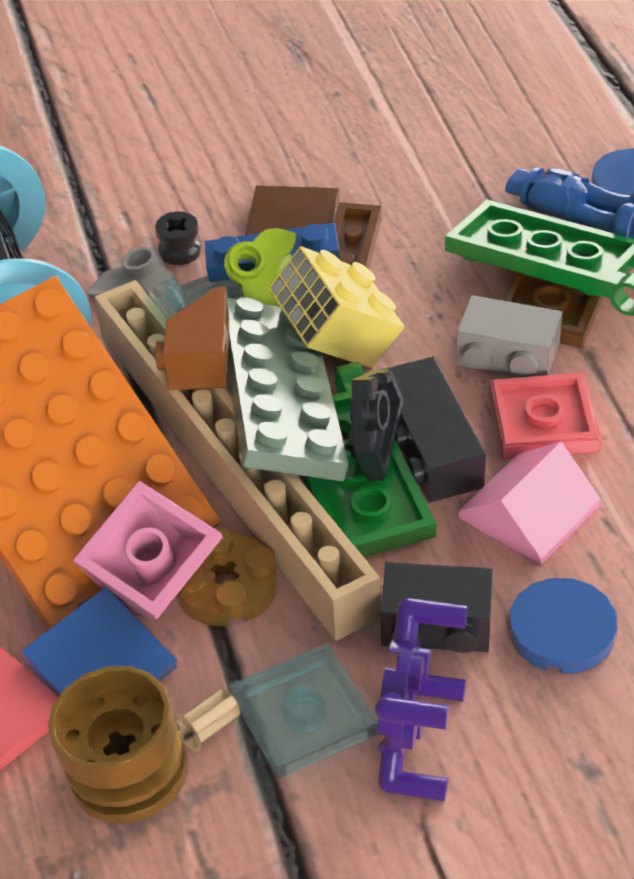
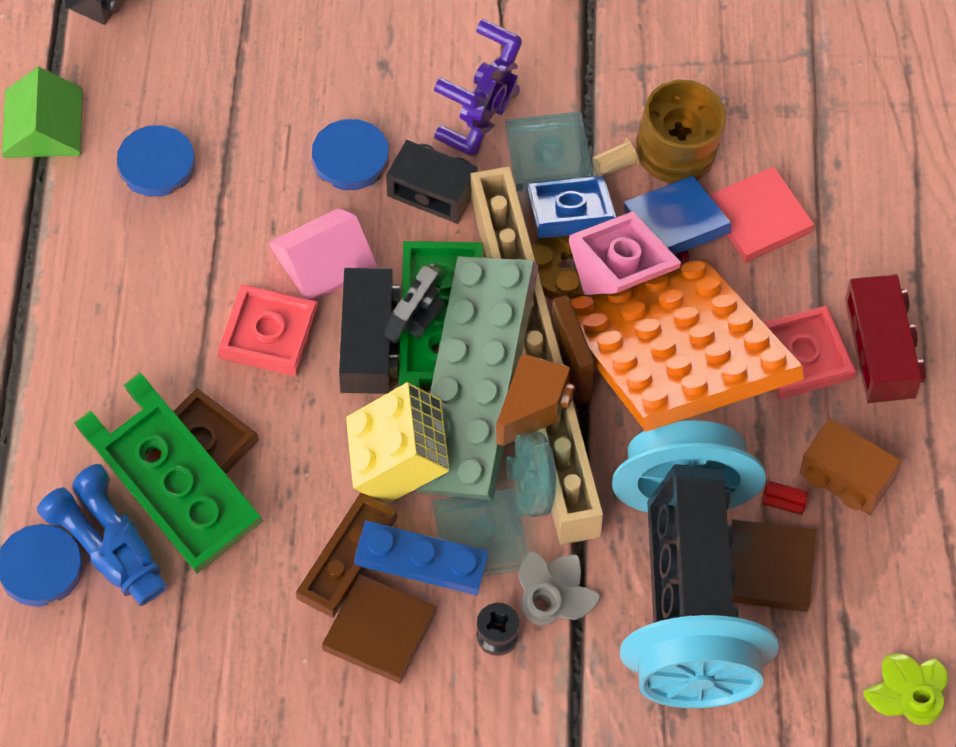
camera: 165 degrees left, 15 degrees up
lime plate [224,228,296,307] -> none
light grey brick [457,295,562,377] -> none
none -> blue tile [526,176,616,238]
none -> reddish brown tile [552,295,595,407]

